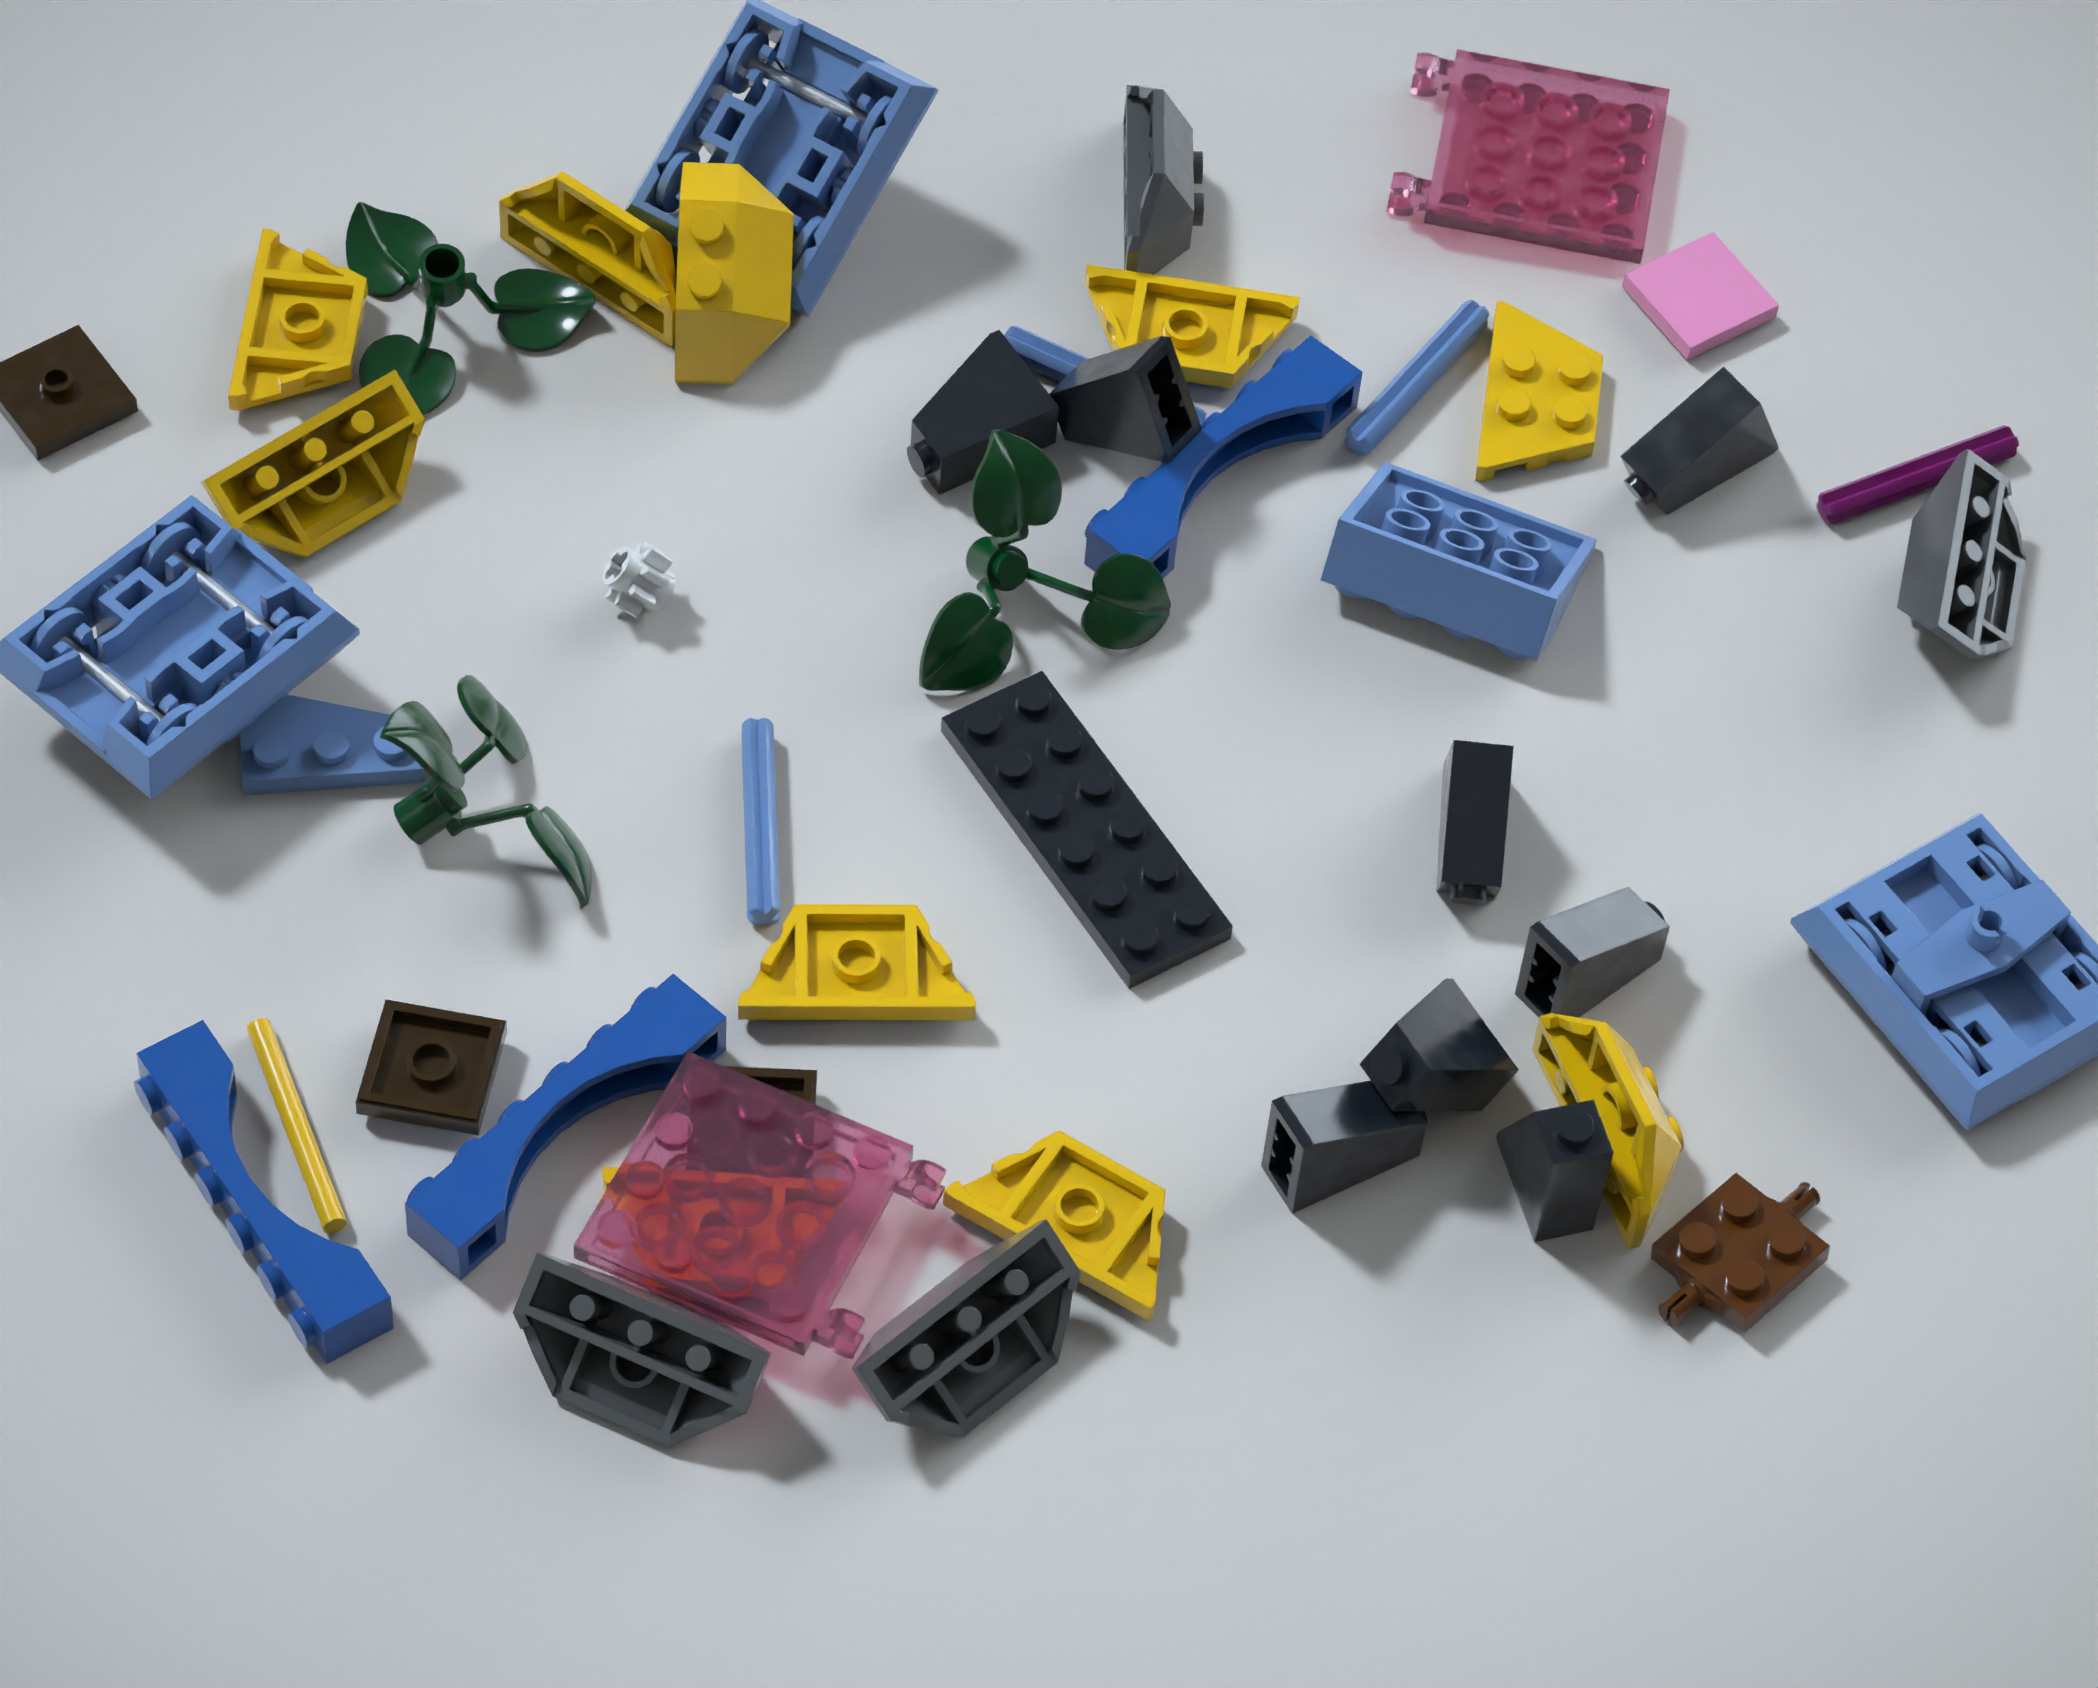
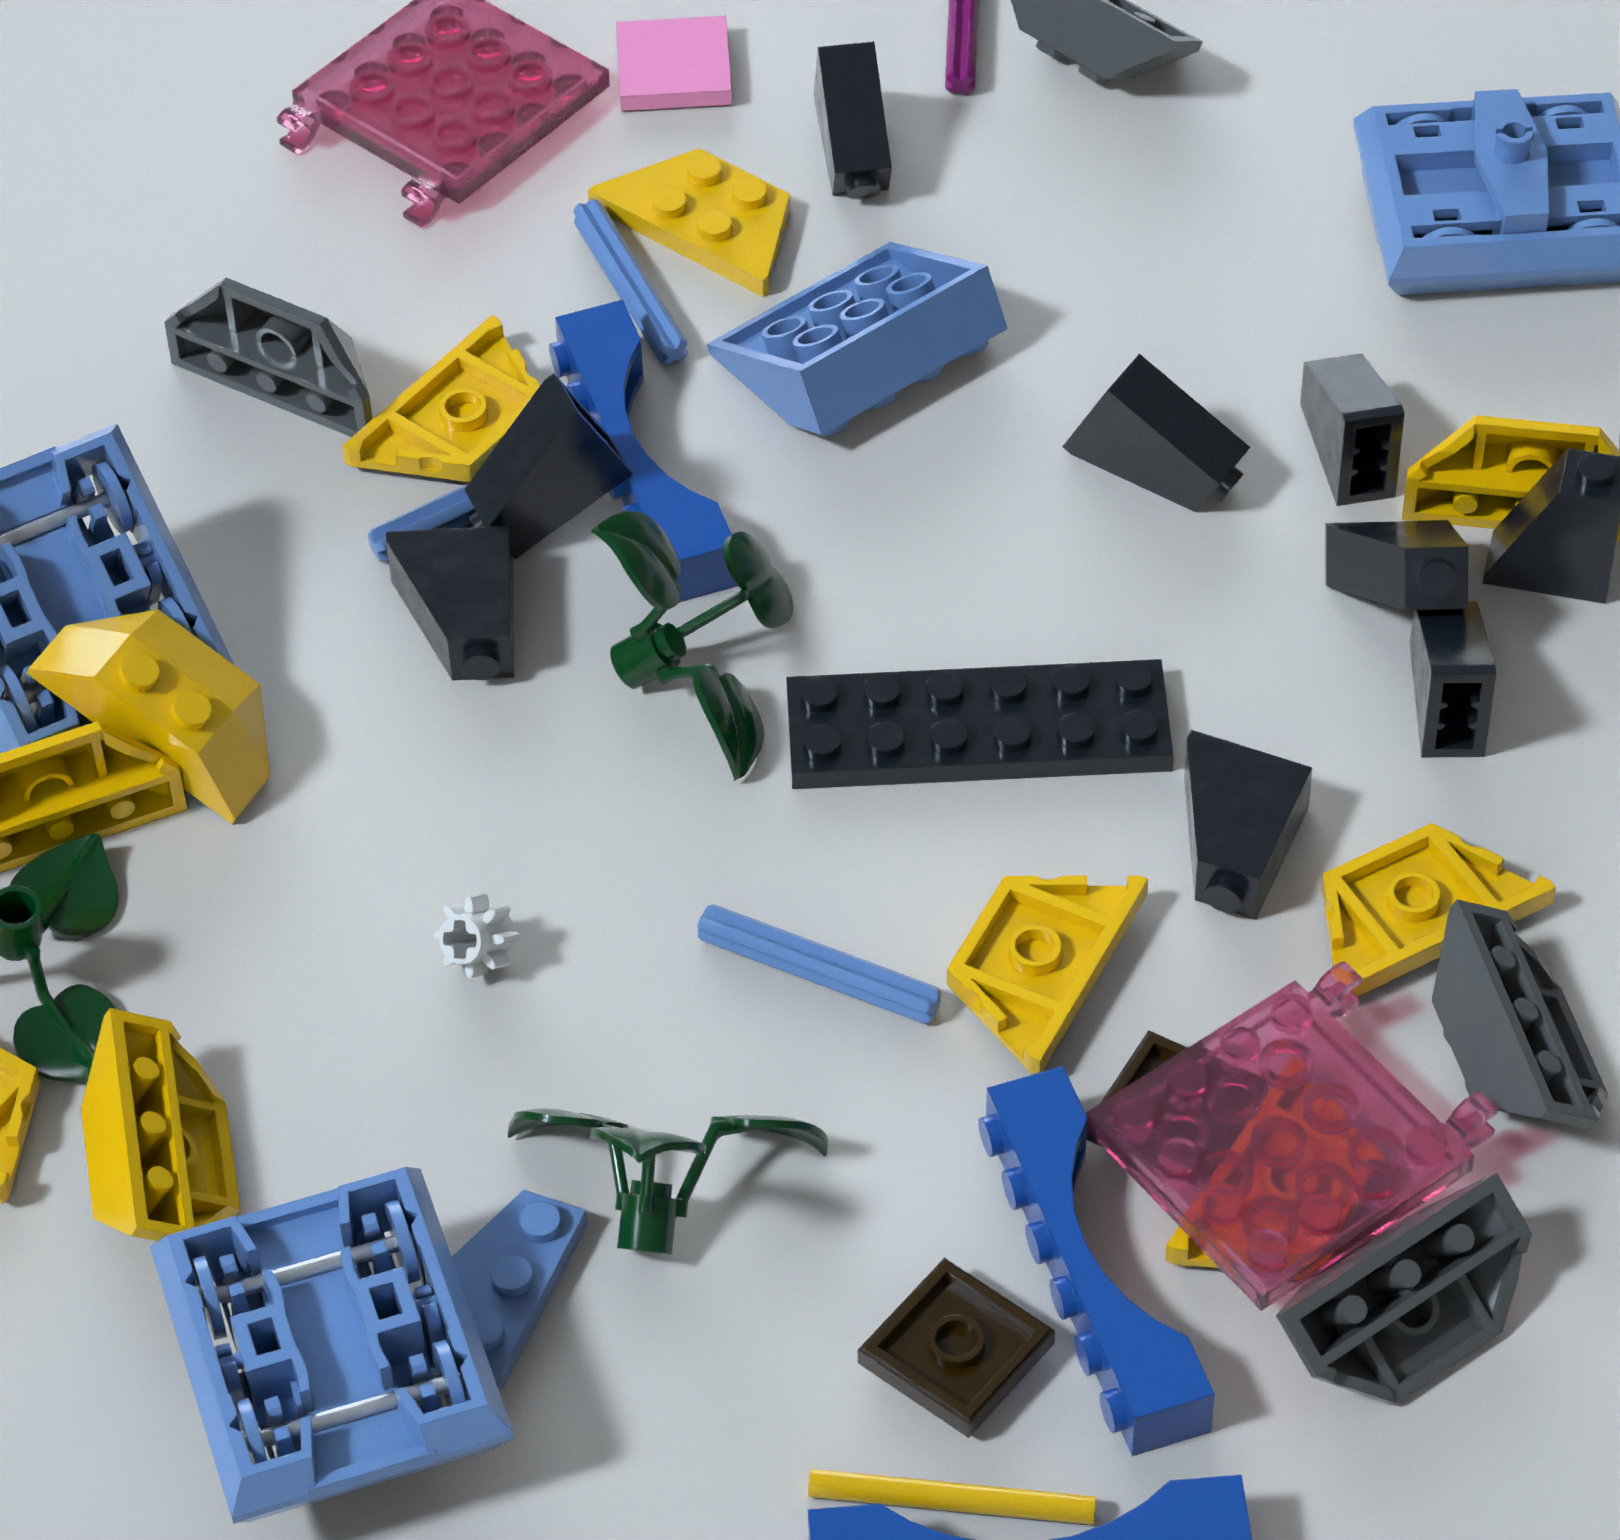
camera: 55 degrees left, 5 degrees down
none -> black slope [1184,730,1313,920]

